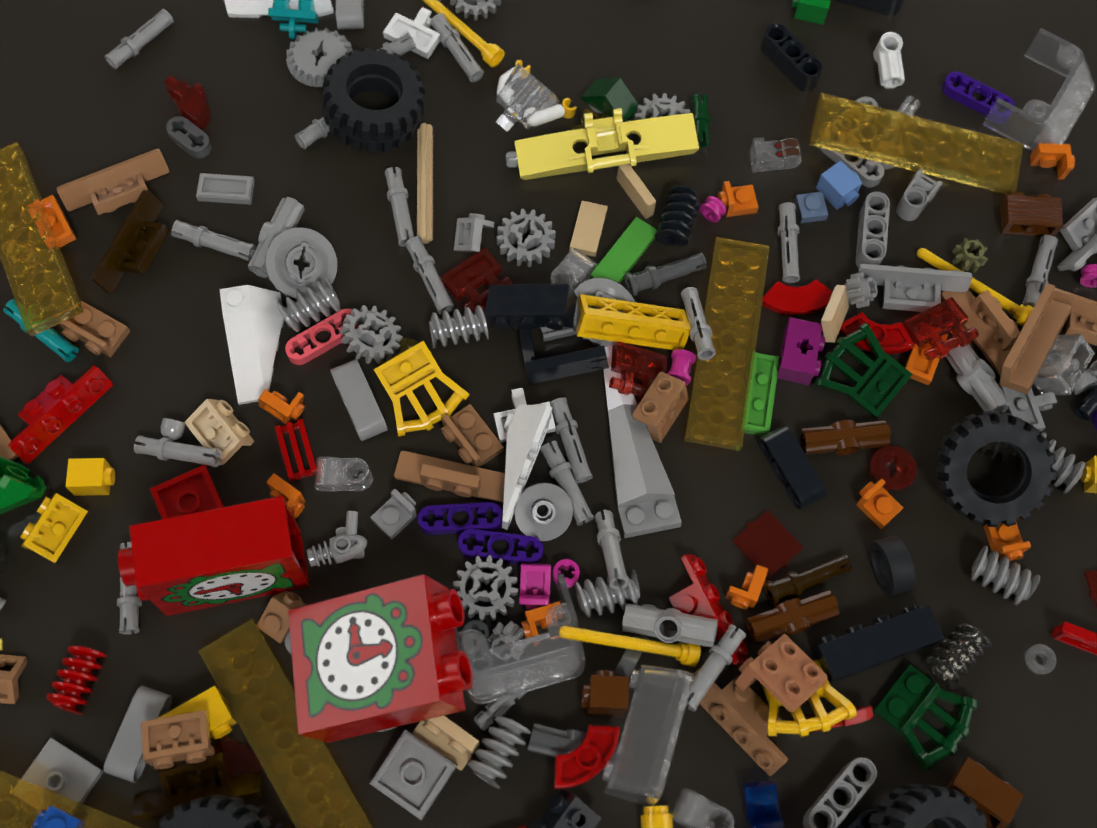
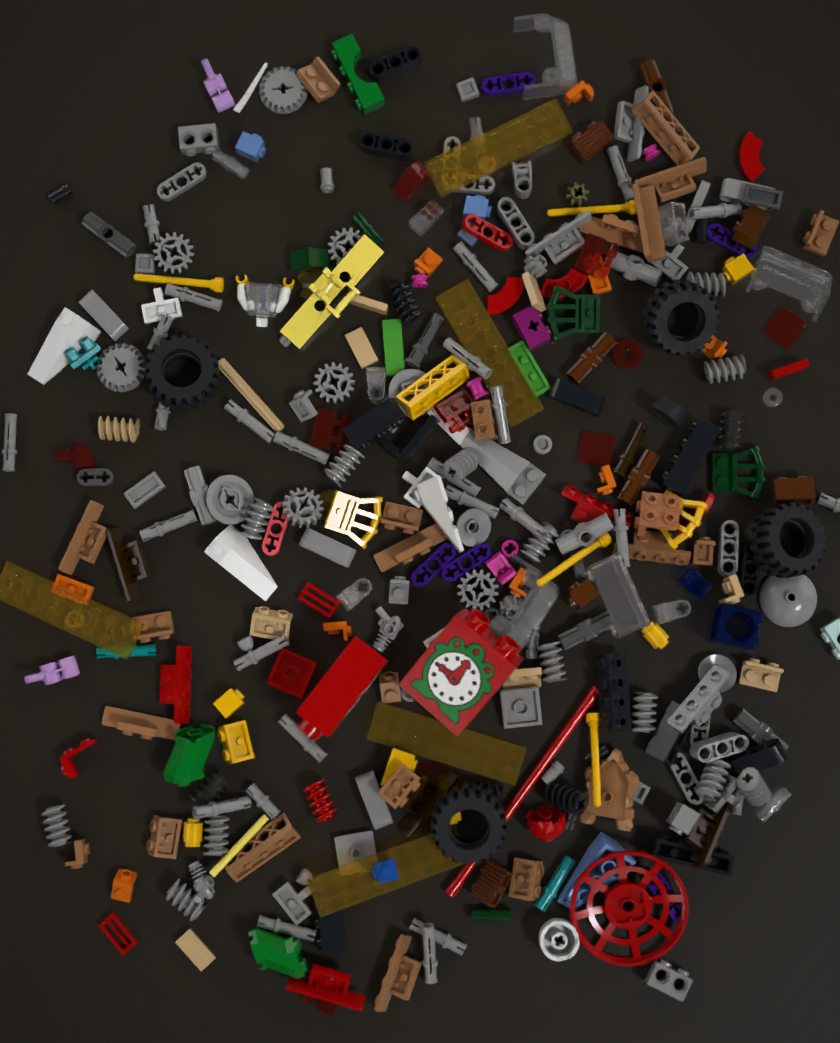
camera: 35 degrees left, 15 degrees up
orange bracket [258,389,305,424] -> none
red tile [554,725,620,789] -> none
orange bracket [856,479,904,529] -> none
white piece [873,32,905,89] -> none
none -> tan piece [98,416,140,443]
none -> light grey pin [245,783,281,820]
none -> light grey pin [320,168,335,193]
none -> clear red brick [392,161,433,202]
none -> light grey piece [443,447,480,483]
none -> light grey tile [456,77,480,102]
none -> red beam [462,214,513,251]
none -> light grey pin [490,385,511,444]
none -> light grey tile [533,435,552,455]
none -> medium nougat bracket [692,537,716,566]

